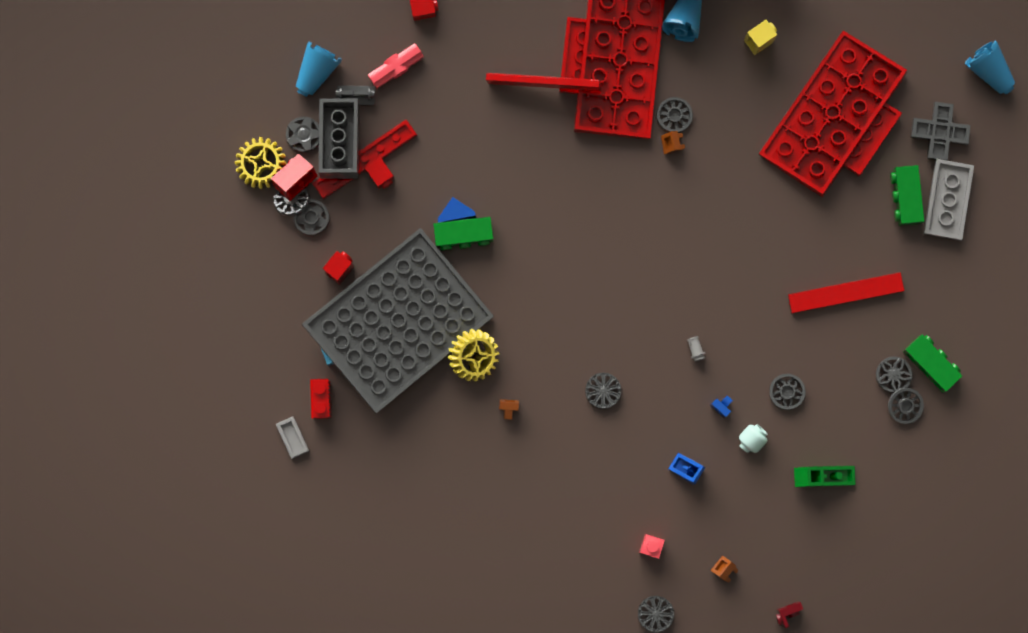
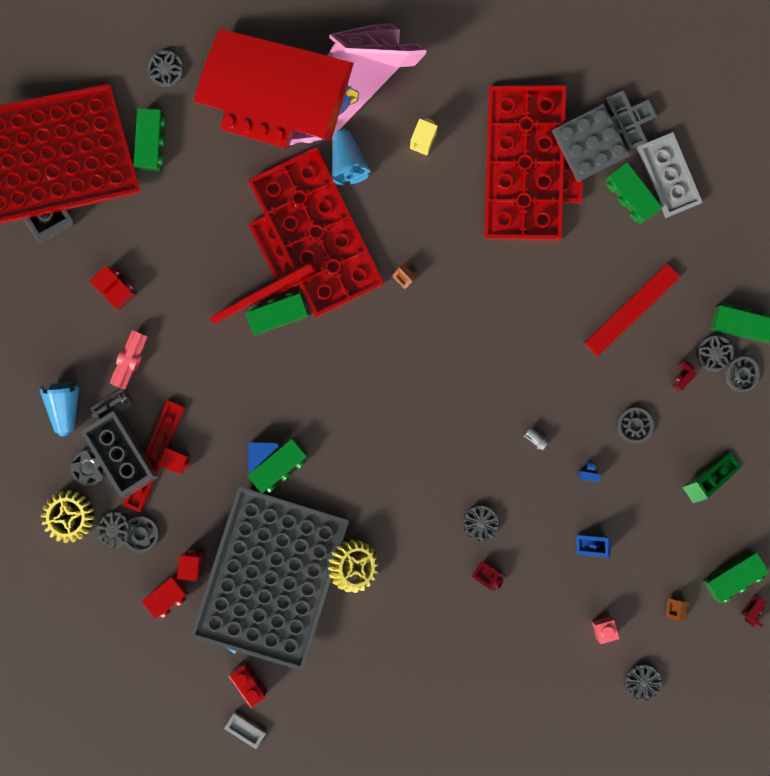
camera: 30 degrees left, 5 degrees up
brick [271,154,318,201] -> none
dark orange tile [499,399,519,420] -> none
dark grey wheel [657,97,693,132] -> none
light aqua head [739,424,768,453] -> none
dark azure cone [965,40,1015,94] -> none
none -> red brick [141,575,189,619]
none -> green brick [246,292,309,336]
none -> dark red bracket [471,561,505,591]
none -> dark grey plate [552,104,629,182]
none -> dark red bracket [672,361,697,392]
none -> green brick [703,550,769,603]

